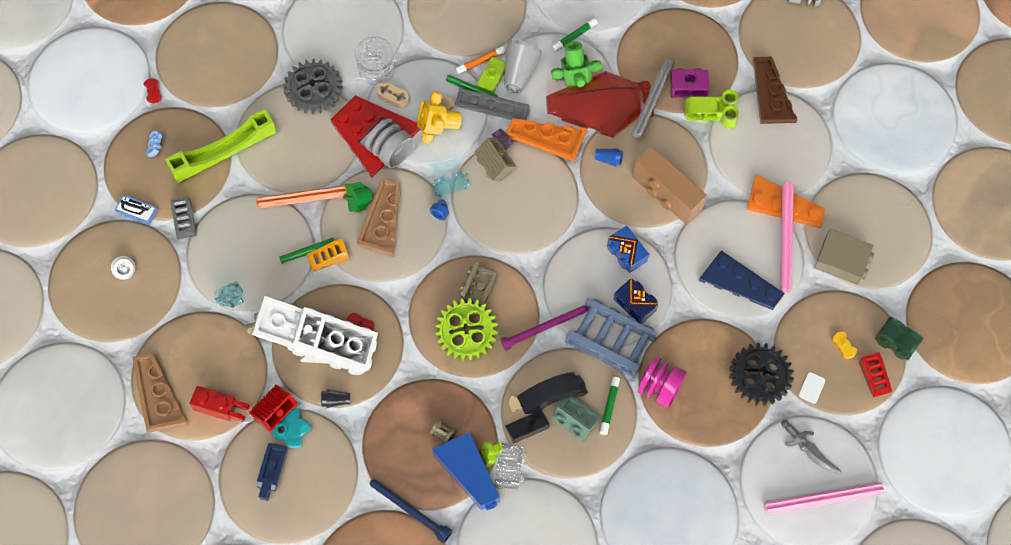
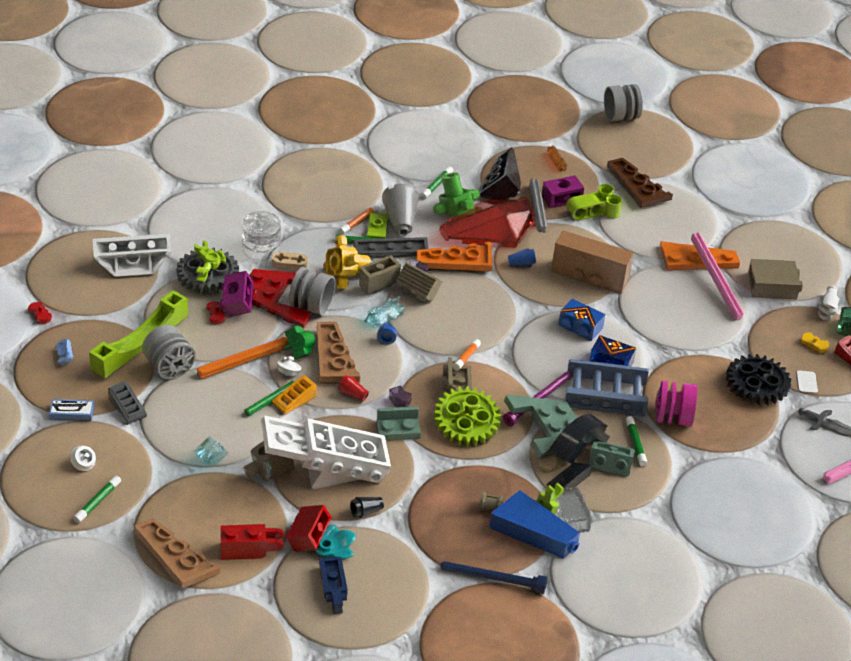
camera: 25 degrees left, 25 degrees down
dark blue wing [699,250,785,310] -> none
none -> green bar [73,475,121,523]
none -> white wedge [92,234,171,277]
none -> light grey wheel [142,325,196,379]
none -> lime piece [194,240,226,283]
none -> red piece [206,301,226,325]
none -> magenta brick [220,271,254,317]
none -> white hat [277,356,301,376]
none -> red cone [338,375,369,402]
none -> dark tan brick [359,255,401,294]
none -> sand green bracket [376,407,421,440]
none -> clear purple piece [389,385,412,407]
none -> bar [453,339,481,371]
none -> black wedge [479,147,521,200]
none -> sand green wing [504,395,577,459]
none -> clear orange axle [547,145,567,171]
none -> white arm [818,286,839,320]

